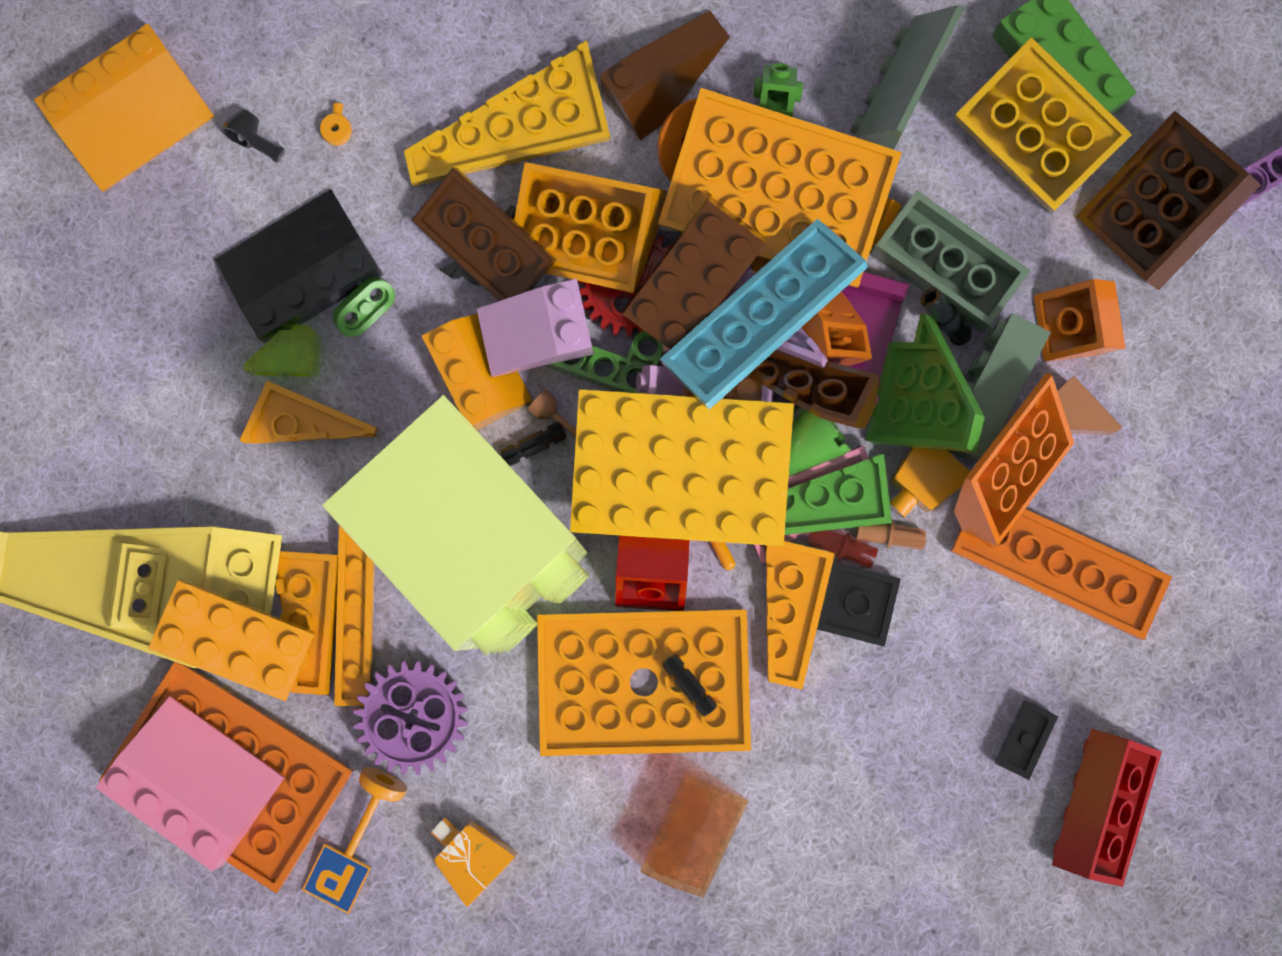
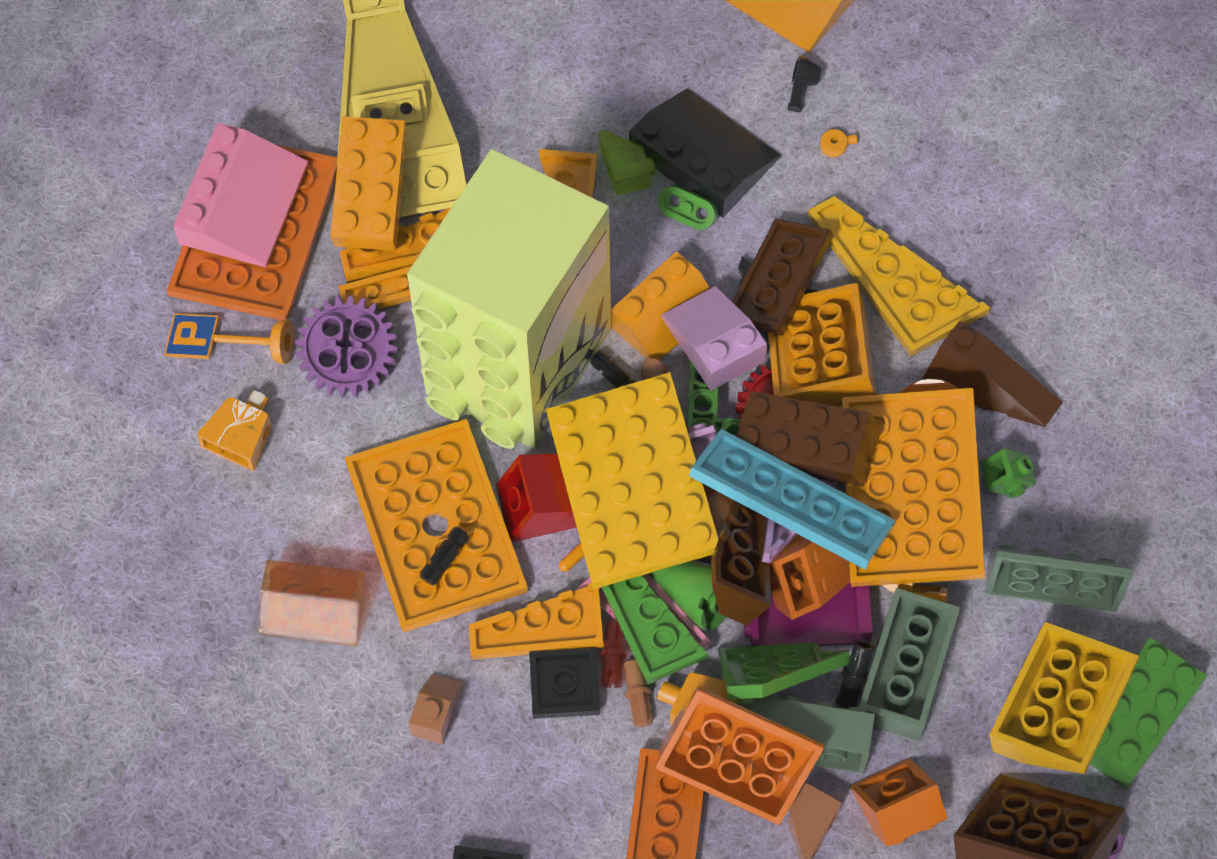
camera: 70 degrees right, 20 degrees down
none -> nougat slope [409,674,464,744]

